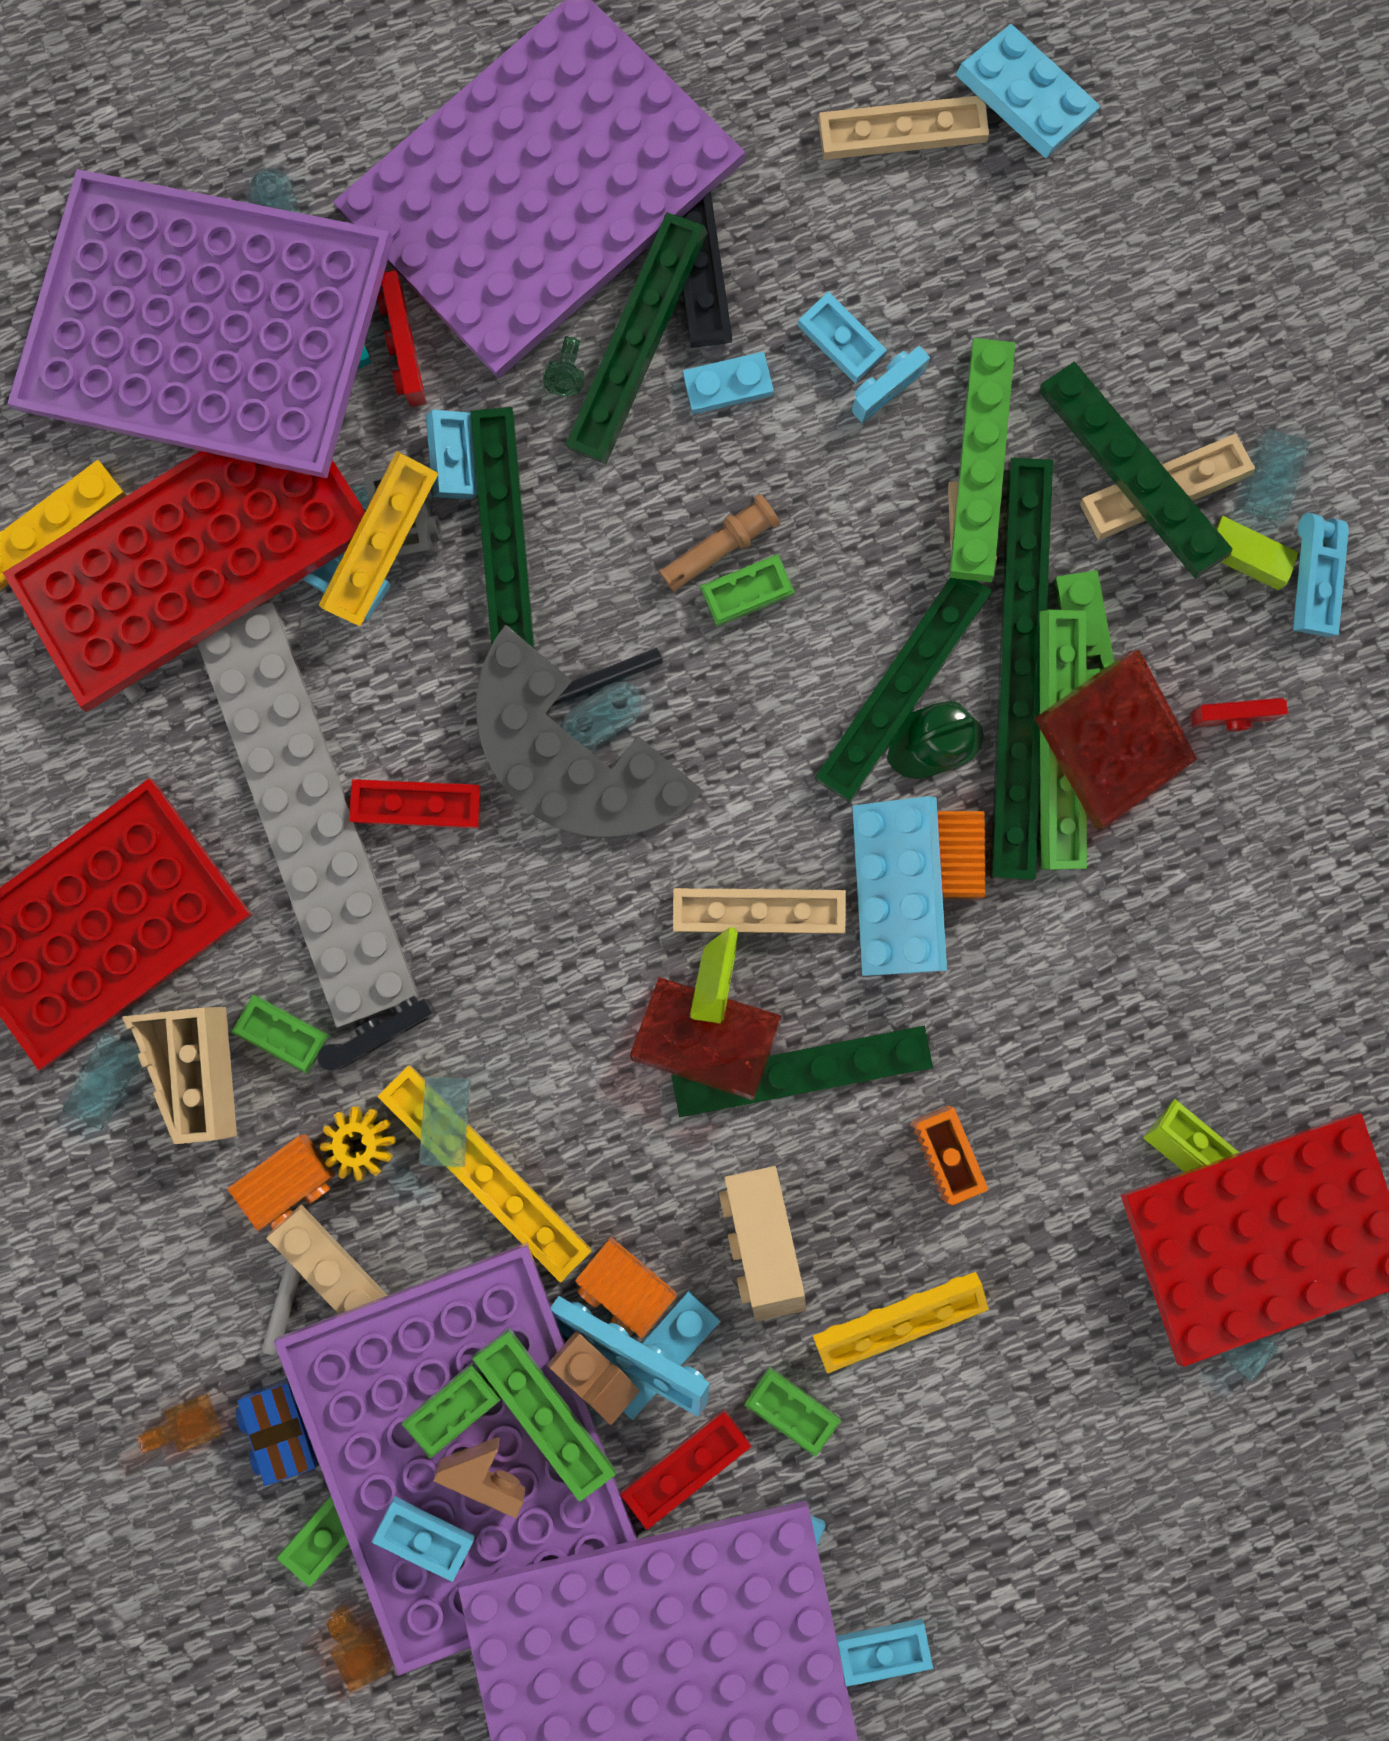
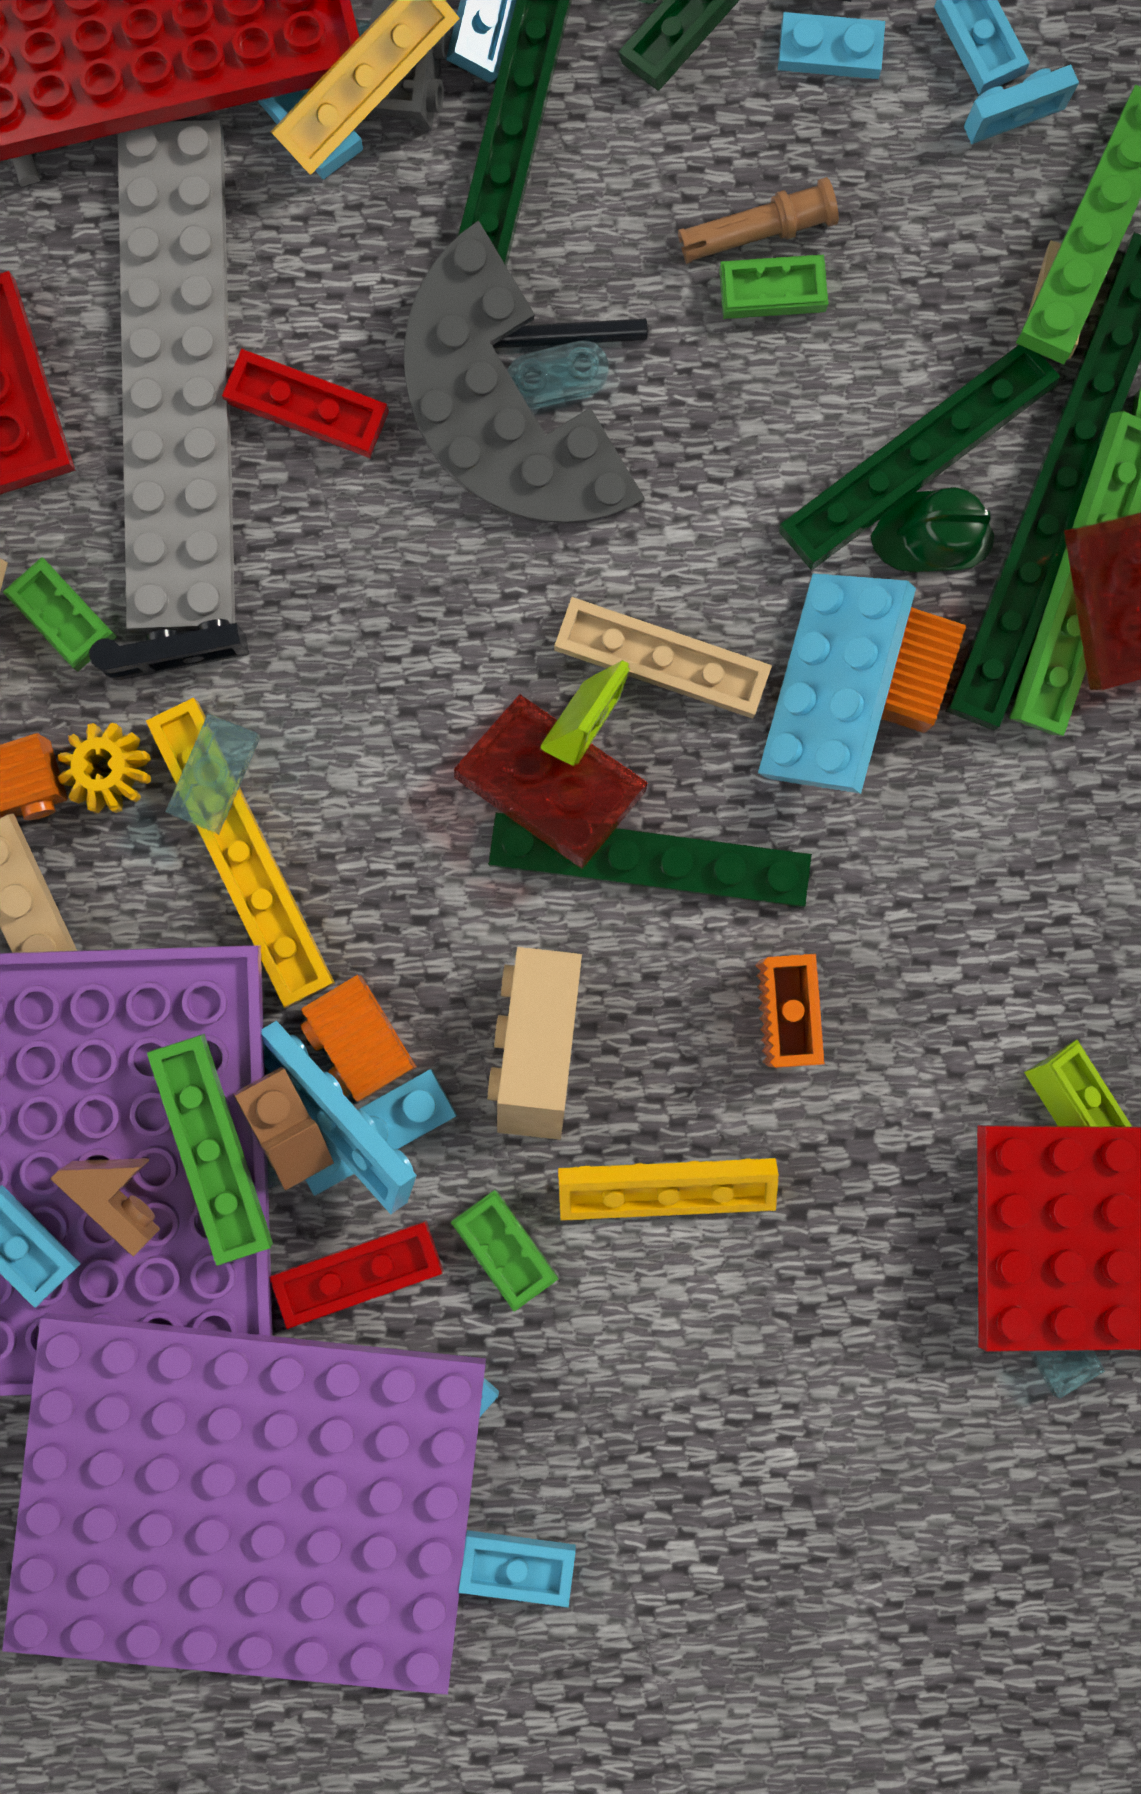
camera: 15 degrees right, 0 degrees up
bright green plate [402,1362,501,1459] -> none

